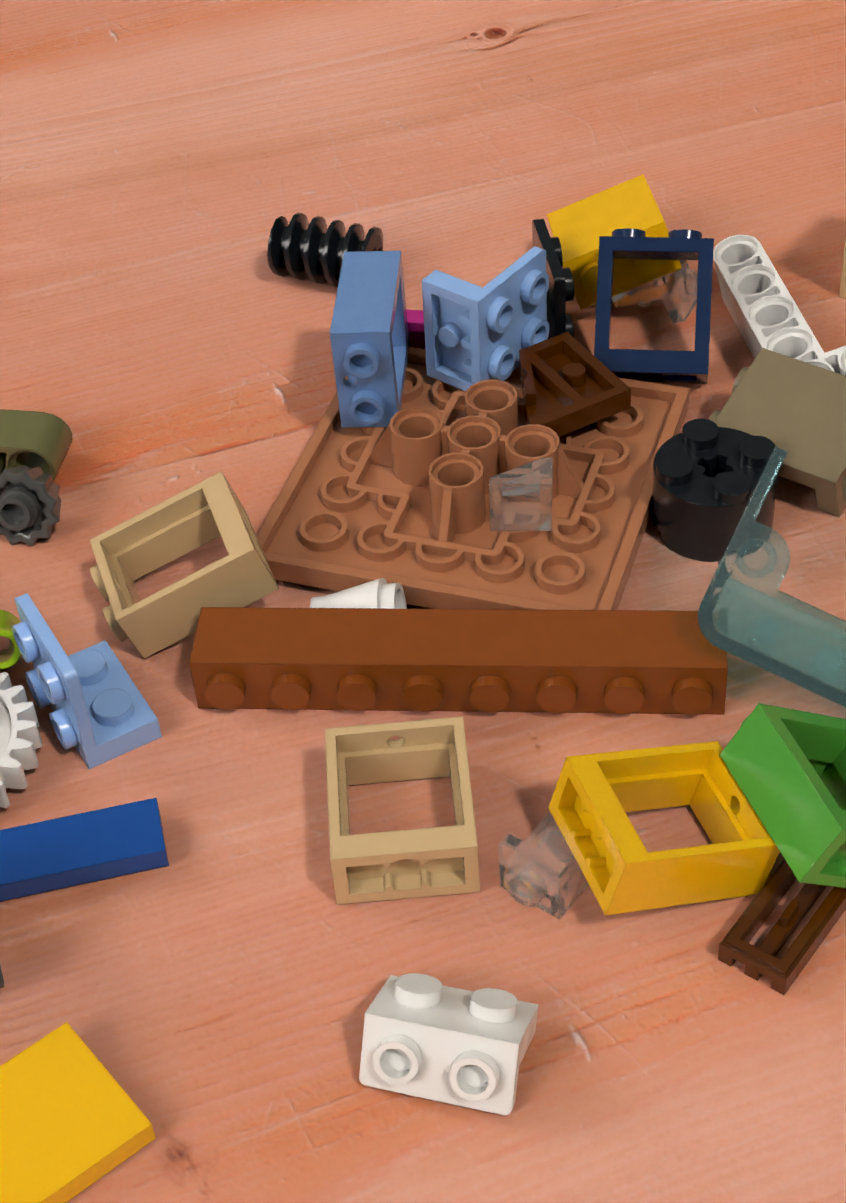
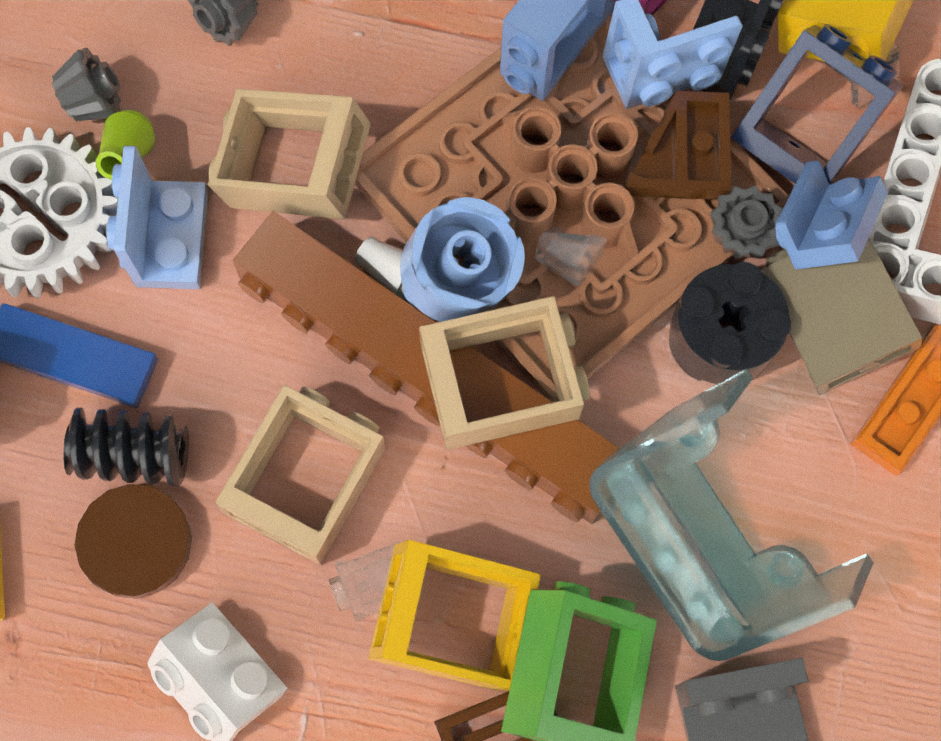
camera: 25 degrees right, 30 degrees up
none -> black piece [63,407,189,486]
none -> reddish brown tile [74,484,192,599]
none -> light blue brick [400,197,525,322]
none -> tan window [419,296,590,450]
none -> dark grey piece [710,185,783,259]
none -> medium blue bracket [775,160,888,270]

